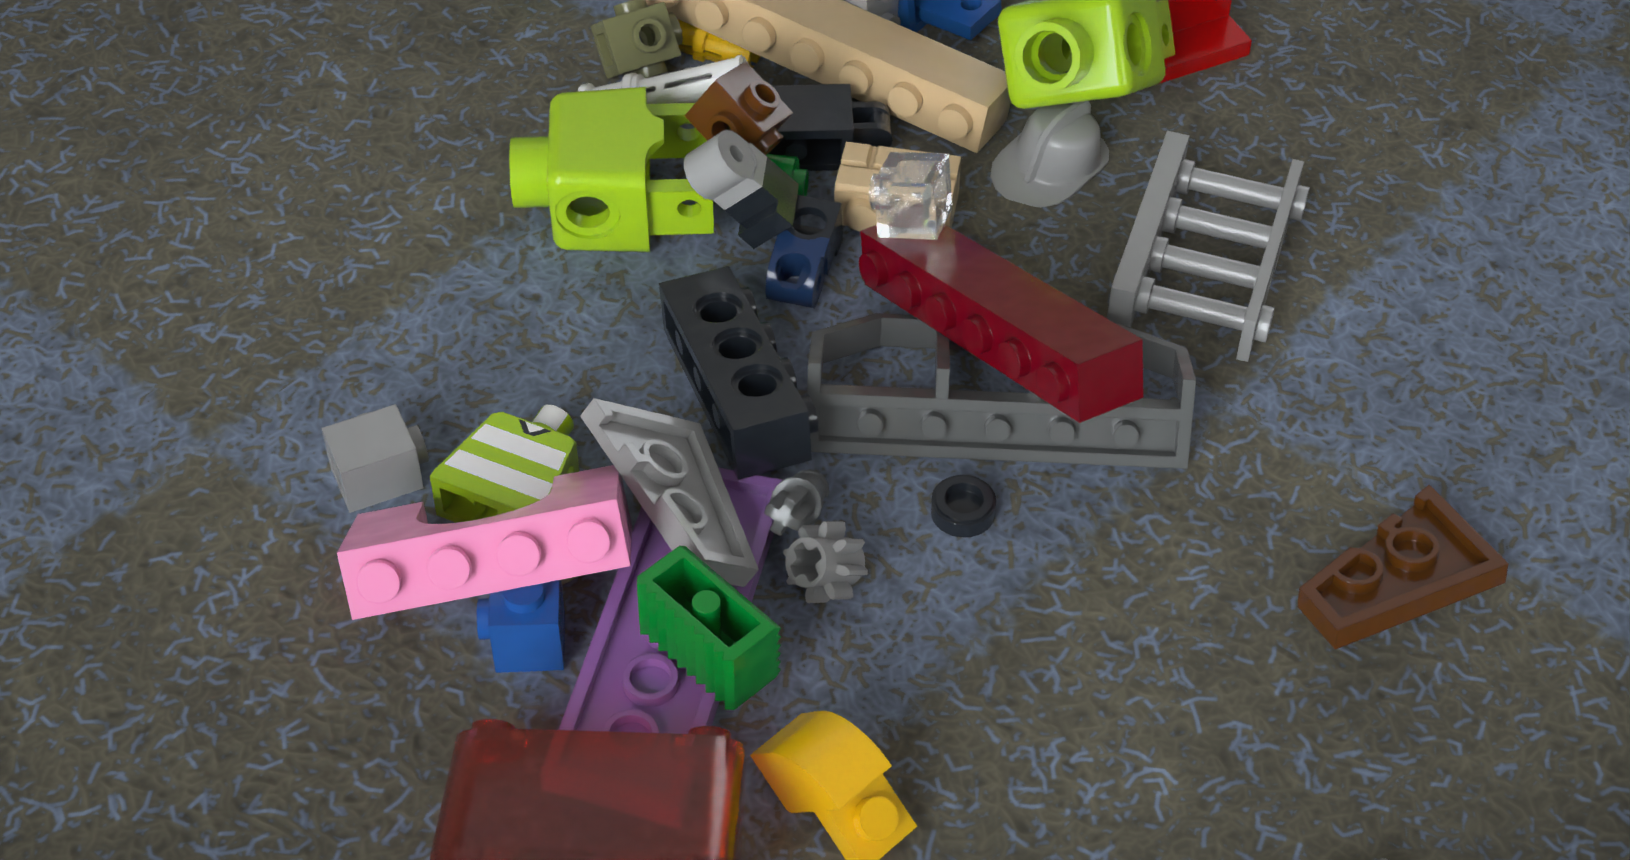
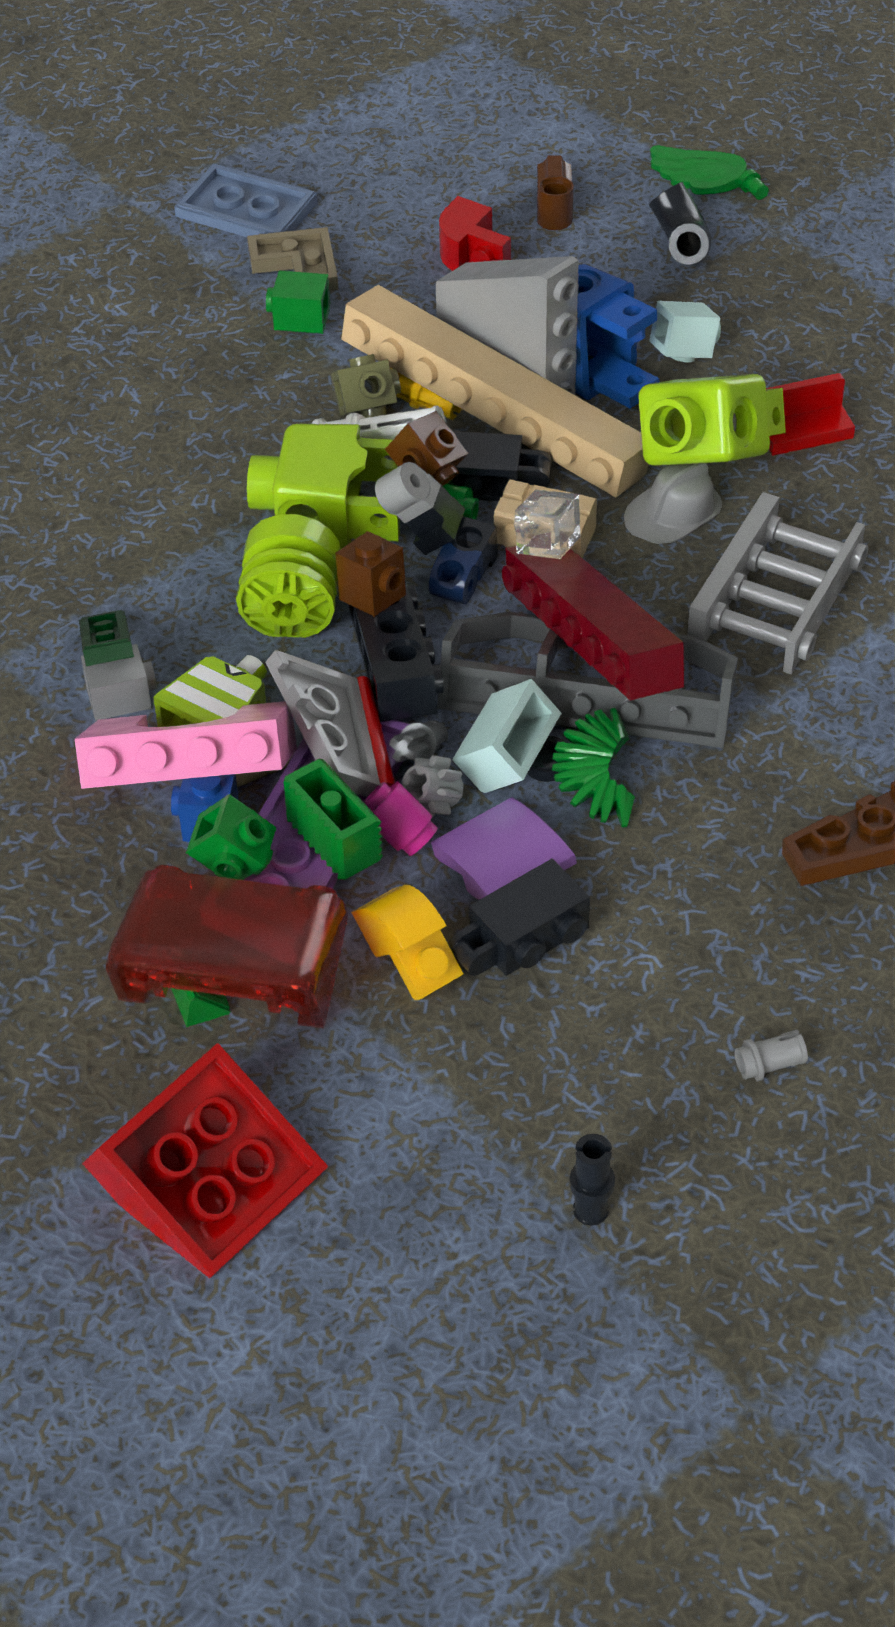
camera: 10 degrees right, 0 degrees up
none -> dark green tile [79,610,134,666]
none -> green brick [186,794,277,886]
none -> lime wheel [236,514,341,638]
none -> reddish brown brick [335,531,406,617]
none -> red bar [356,676,395,787]
none -> dark pink brick [364,782,438,856]
none -> medium lavender slope [431,797,577,900]
none -> black brick [448,858,590,976]
none -> light aqua piece [452,679,561,793]
none -> green hair [552,708,635,828]

